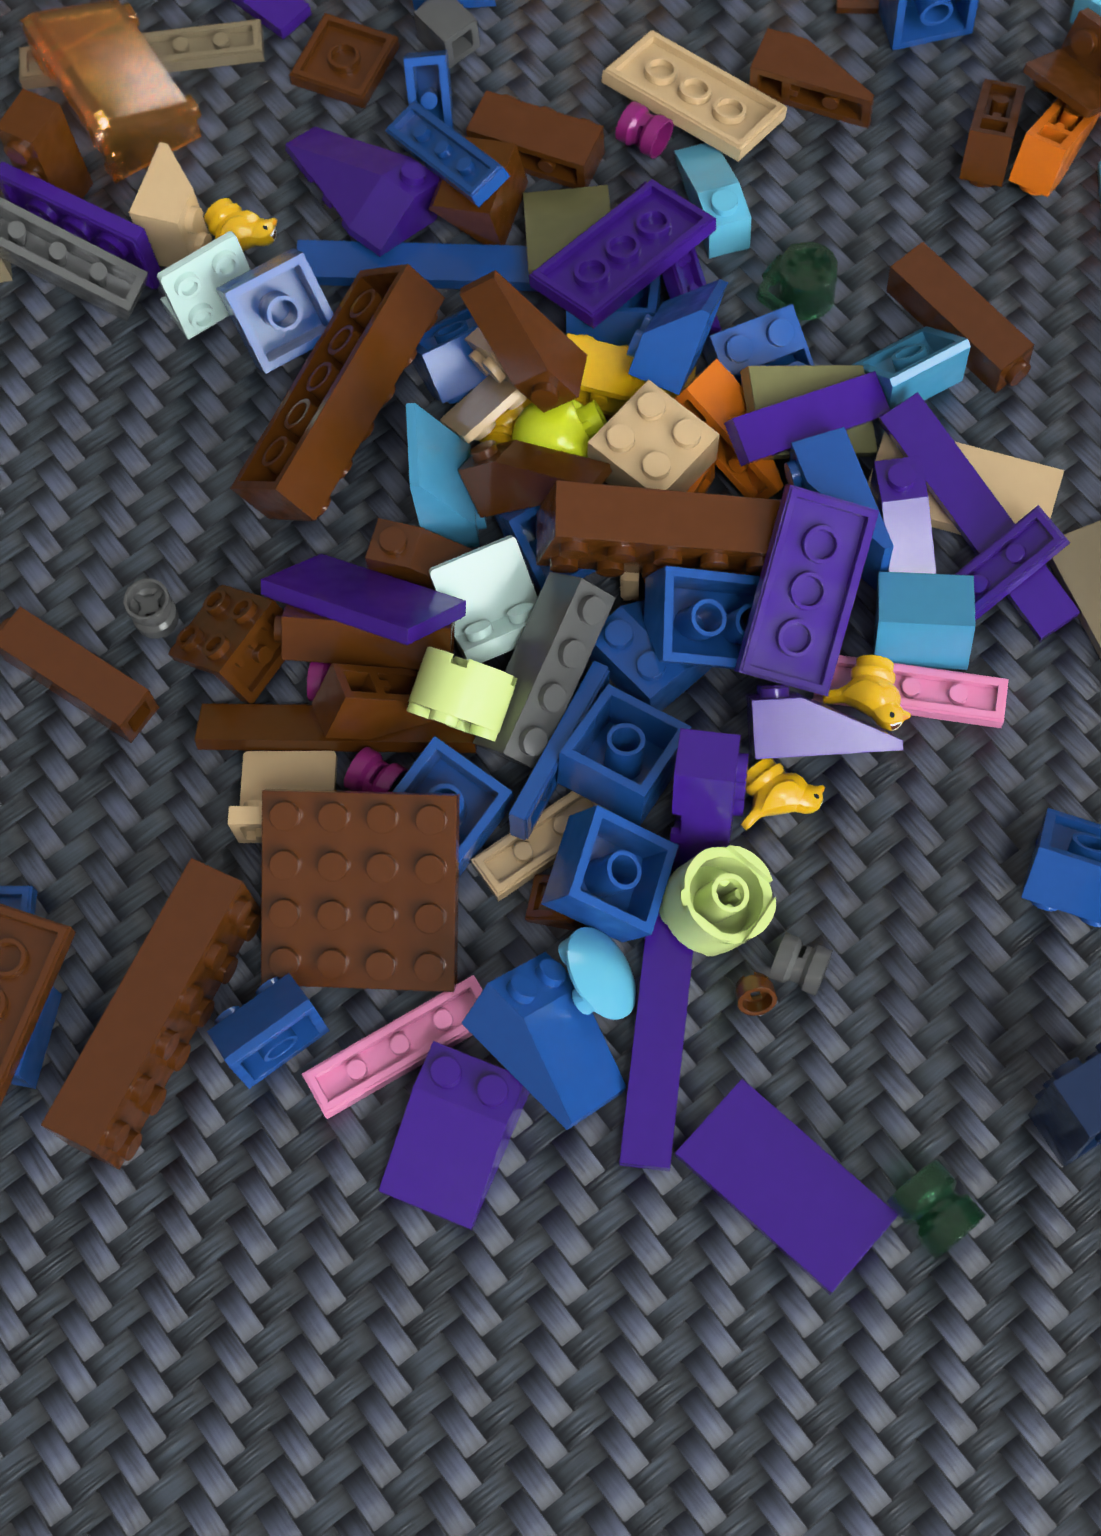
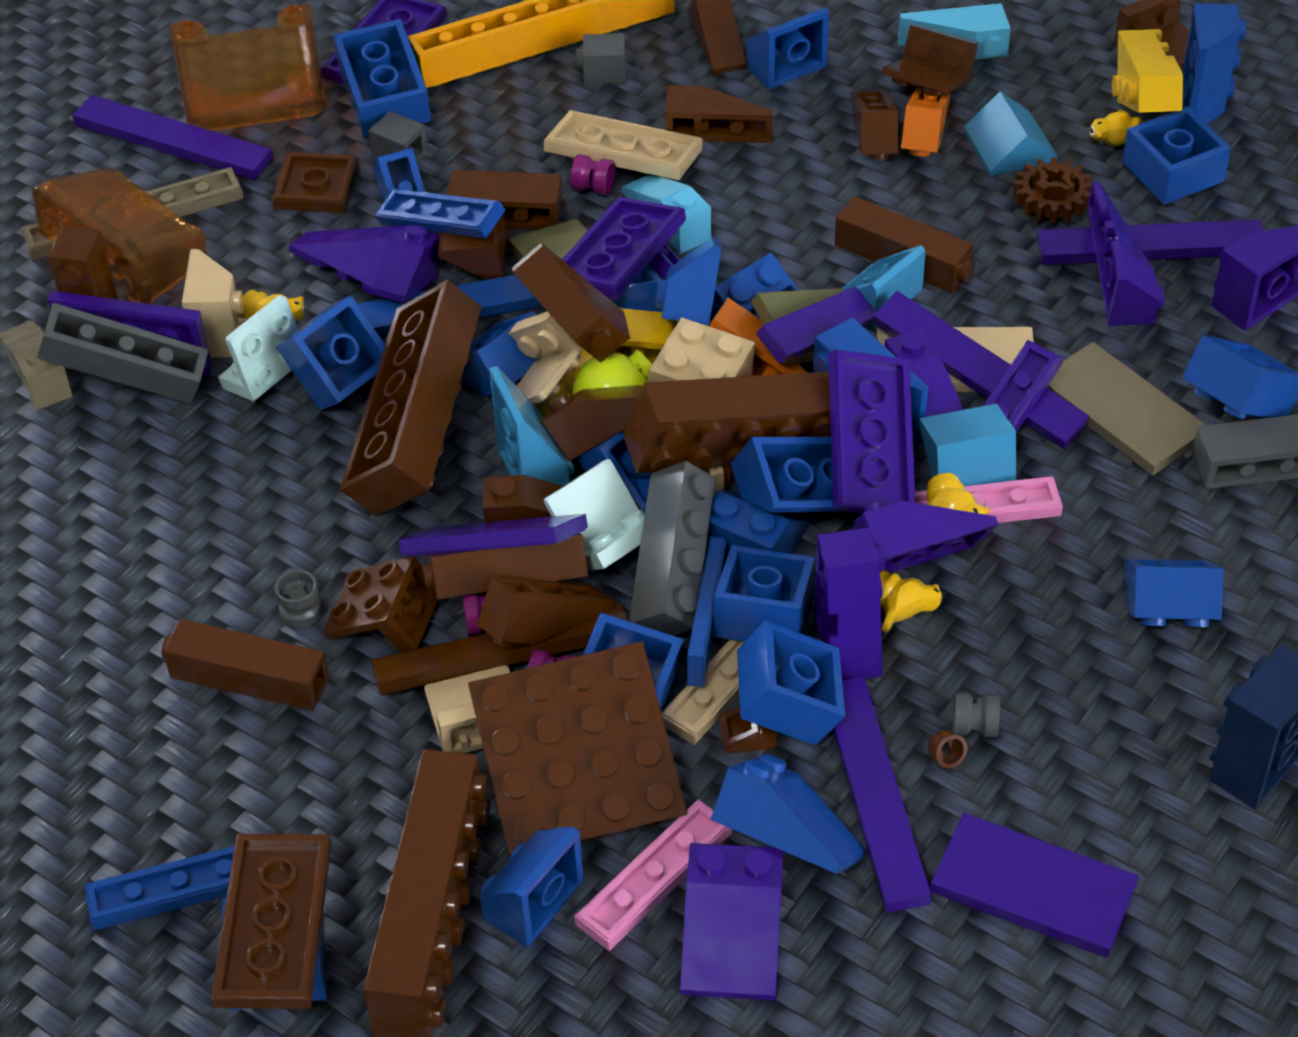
camera: 25 degrees left, 20 degrees down
yellowish green brick [406,646,518,742] -> none
medium azure dish [558,927,636,1020] -> none
yellowish green brick [659,845,776,957] -> none
clear green piece [756,242,838,320] -> none
clear green wheel [887,1159,987,1259] -> none

